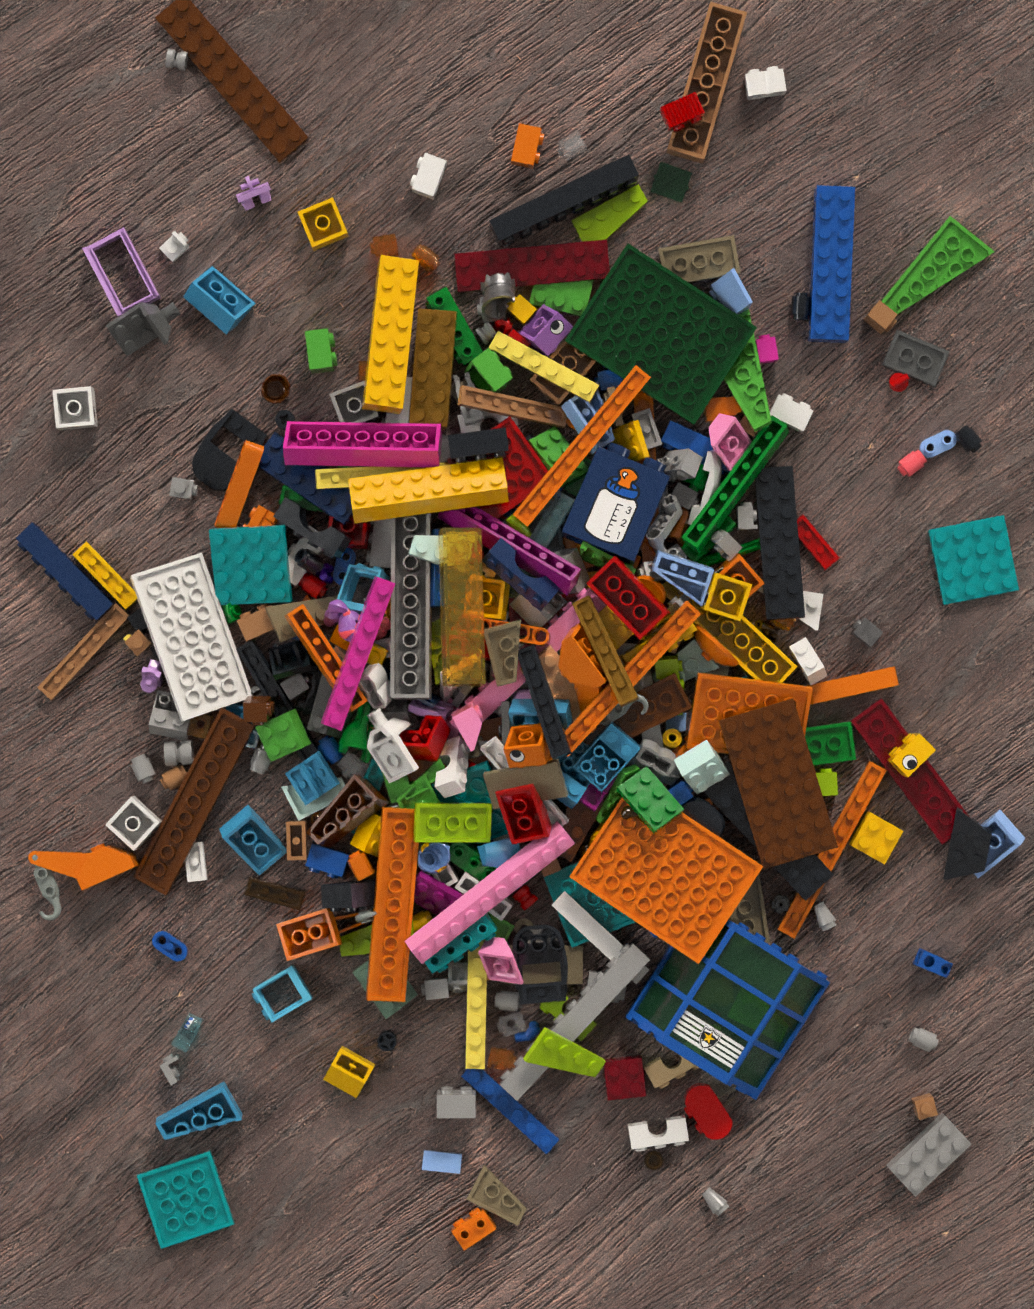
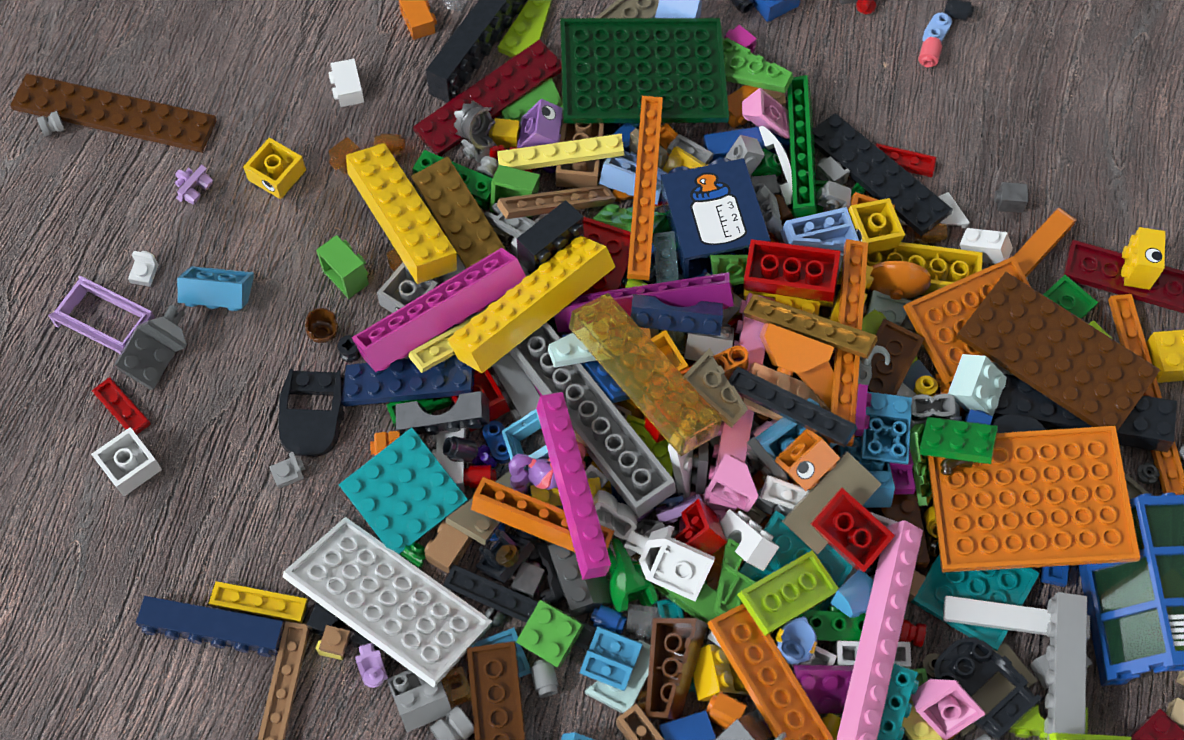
camera: 35 degrees left, 25 degrees down
orange beam [214,440,264,528] -> none
reddish brown brick [243,696,275,725] -> none
white brick [770,393,813,433] -> none
teal plate [928,515,1019,605] -> none
none -> red tile [91,377,151,435]
none -> dark brown plate [496,544,519,567]
none -> magenta plate [854,384,872,436]

